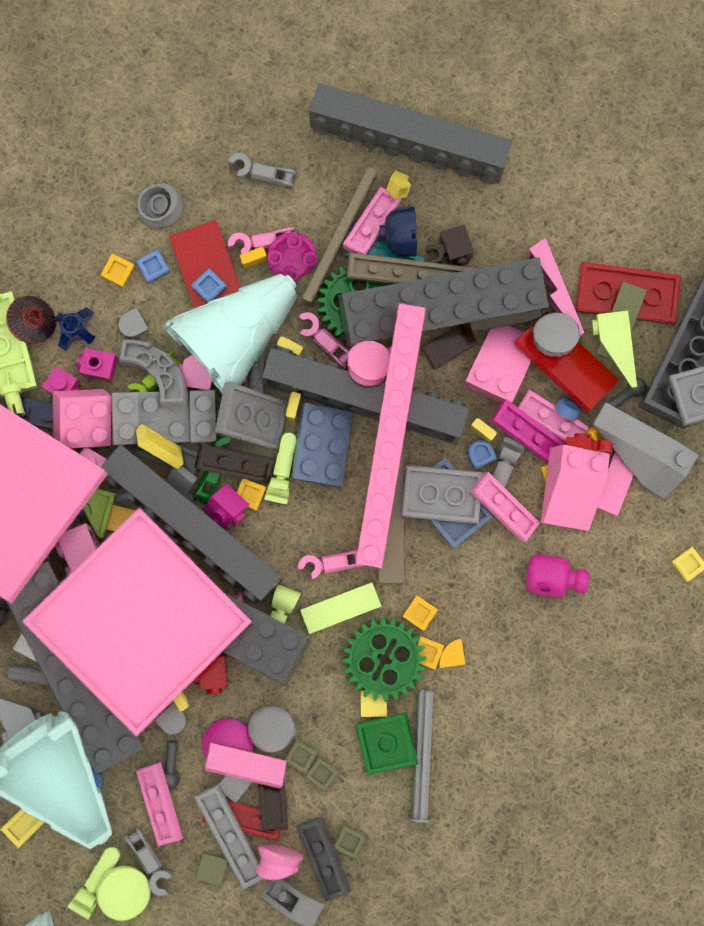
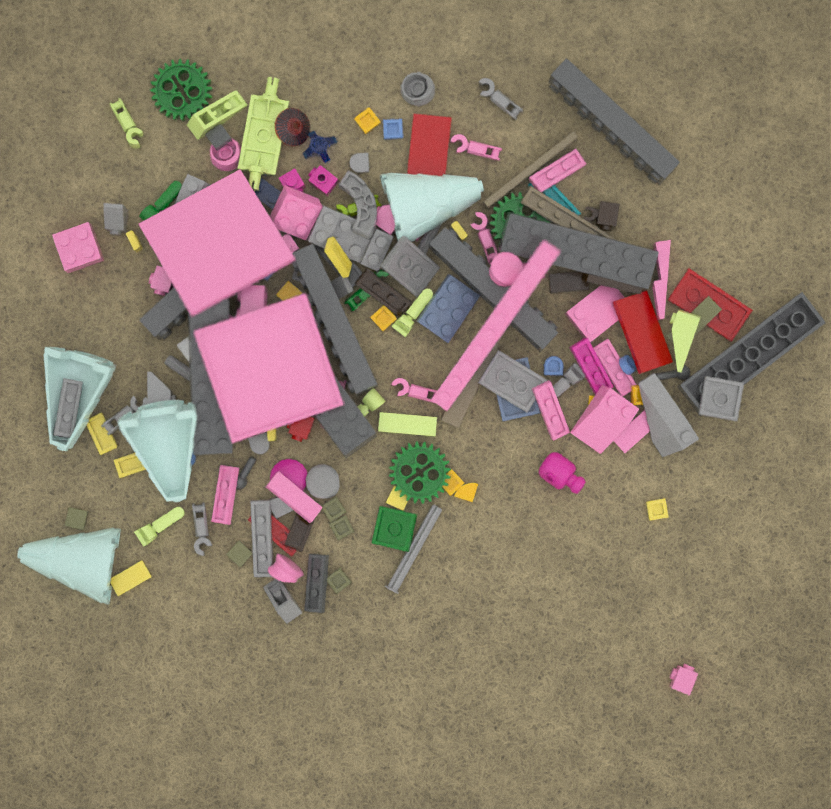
camera: 30 degrees right, 5 degrees up
lime tile [82,488,116,539] -> none
yellowish green tile [96,866,150,921] -> none
medium blue tile [191,268,227,303] -> none
dark pink brick [203,484,249,531] -> none
yellow tile [239,246,267,270] -> none
dark pink dish [267,232,317,282] -> none
light yellow tile [285,392,302,422] -> none
dark blue cylinder [379,206,417,257] -> none
light yellow piece [386,170,411,199] -> none
yellow tile [402,595,438,631] -> none
light yellow tile [469,418,497,443] -> none
light grey piece [533,313,580,357] -> none
red plate [566,433,613,454] -> none

